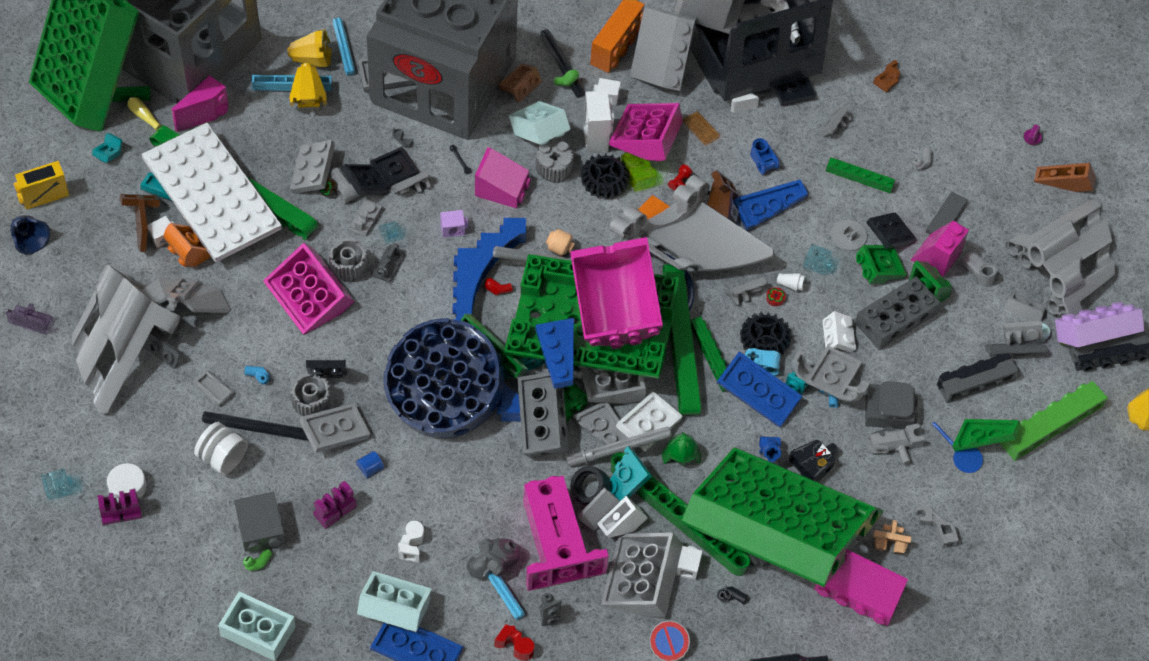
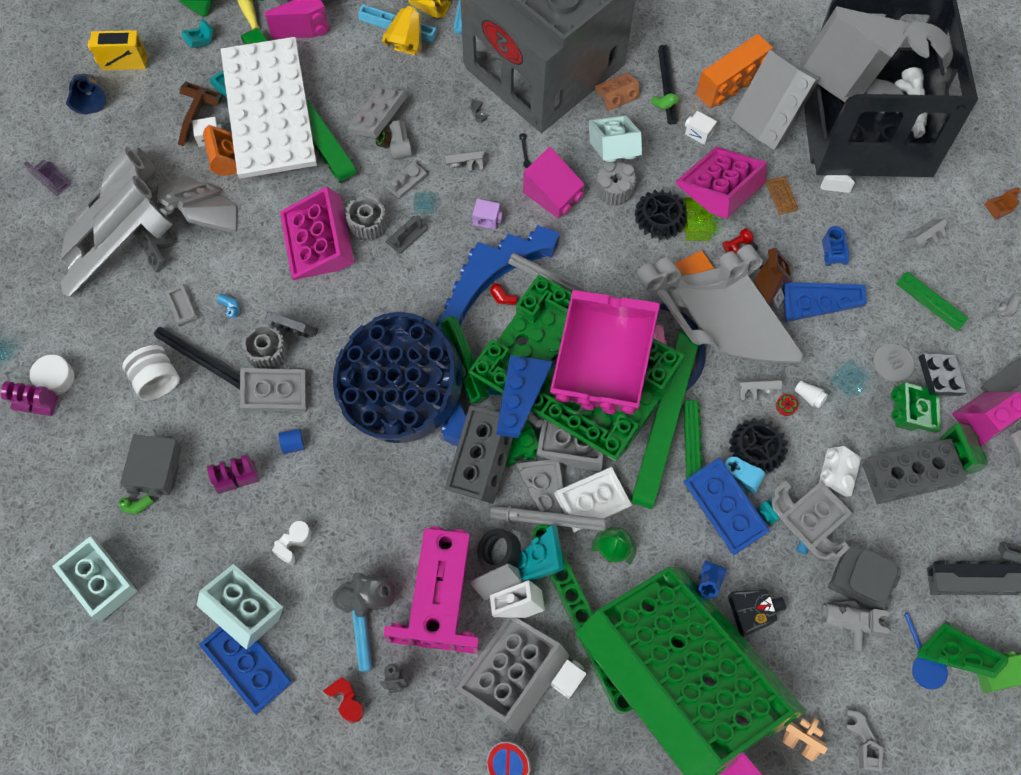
camera: 25 degrees right, 10 degrees up
black tile [341,164,389,195] -> none
black tile [370,147,420,189] -> none
light nougat head [546,229,575,256] -> none
white brick [583,91,614,153] -> none
black arm [717,586,748,604] -> none
black plate [773,77,815,106] -> none

